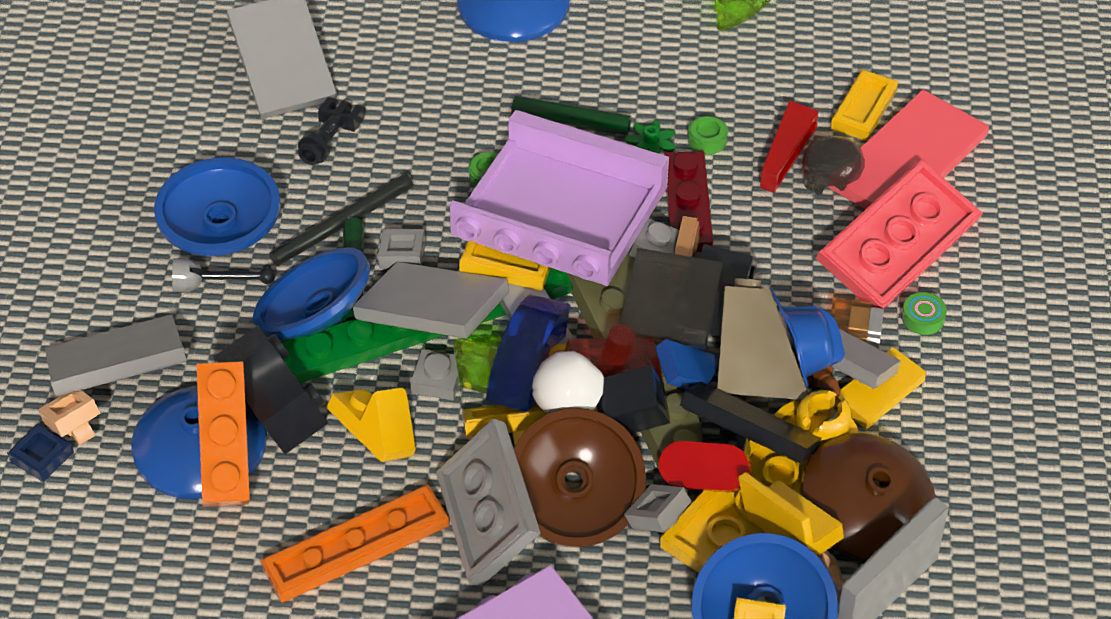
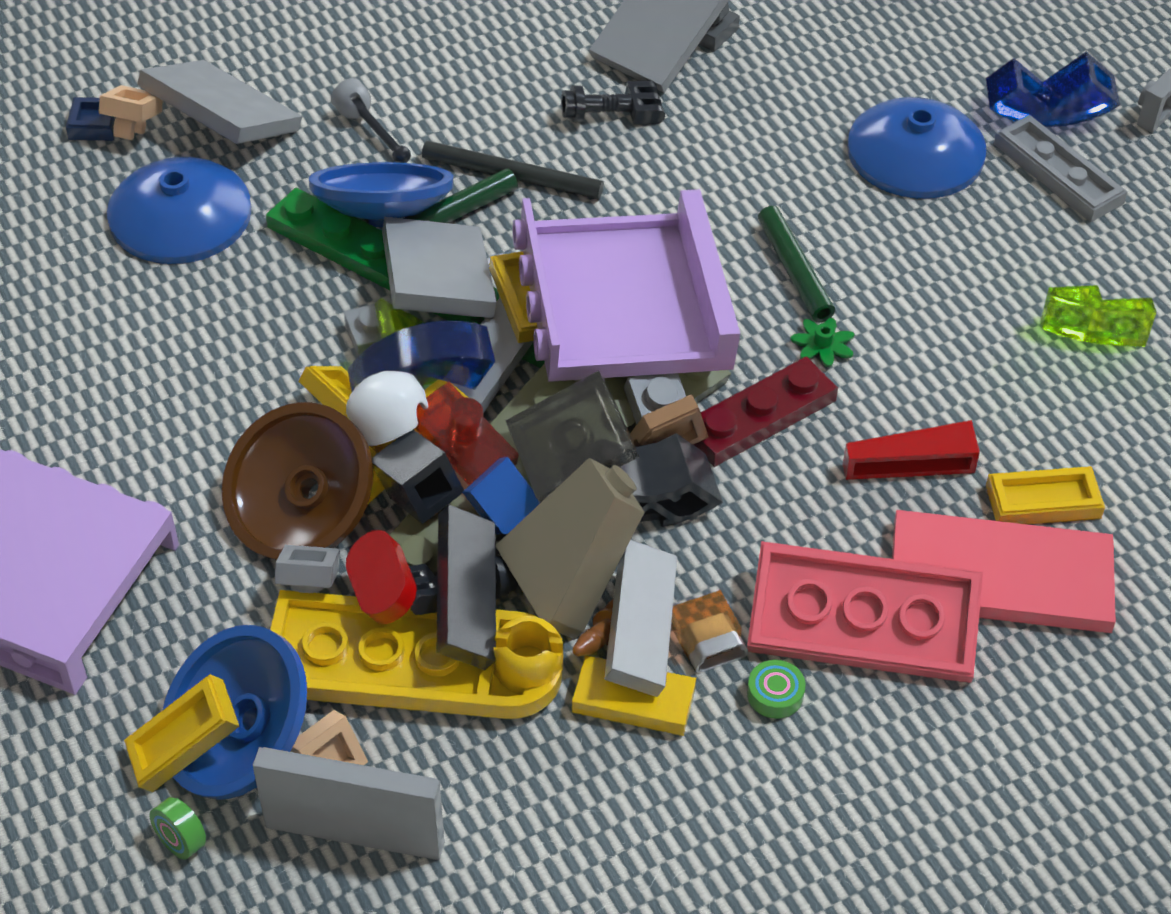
camera: 55 degrees right, 0 degrees up
blue dish [154,157,280,256] -> none
orange brick [196,362,250,507] -> none
black brick [214,325,329,454] -> none
orange tile [260,484,449,604] -> none
yellow slope [326,388,416,462] -> none
light grey plate [378,229,426,269] -> none
light grey tile [436,419,541,587] -> none
bright green tile [688,116,728,155] -> none
yellow panel [738,472,844,556] -> none
blue piece [770,287,845,387] -> none
reddish brown dish [800,433,936,562] -> none
clear smoke hair [801,136,865,195] -> none

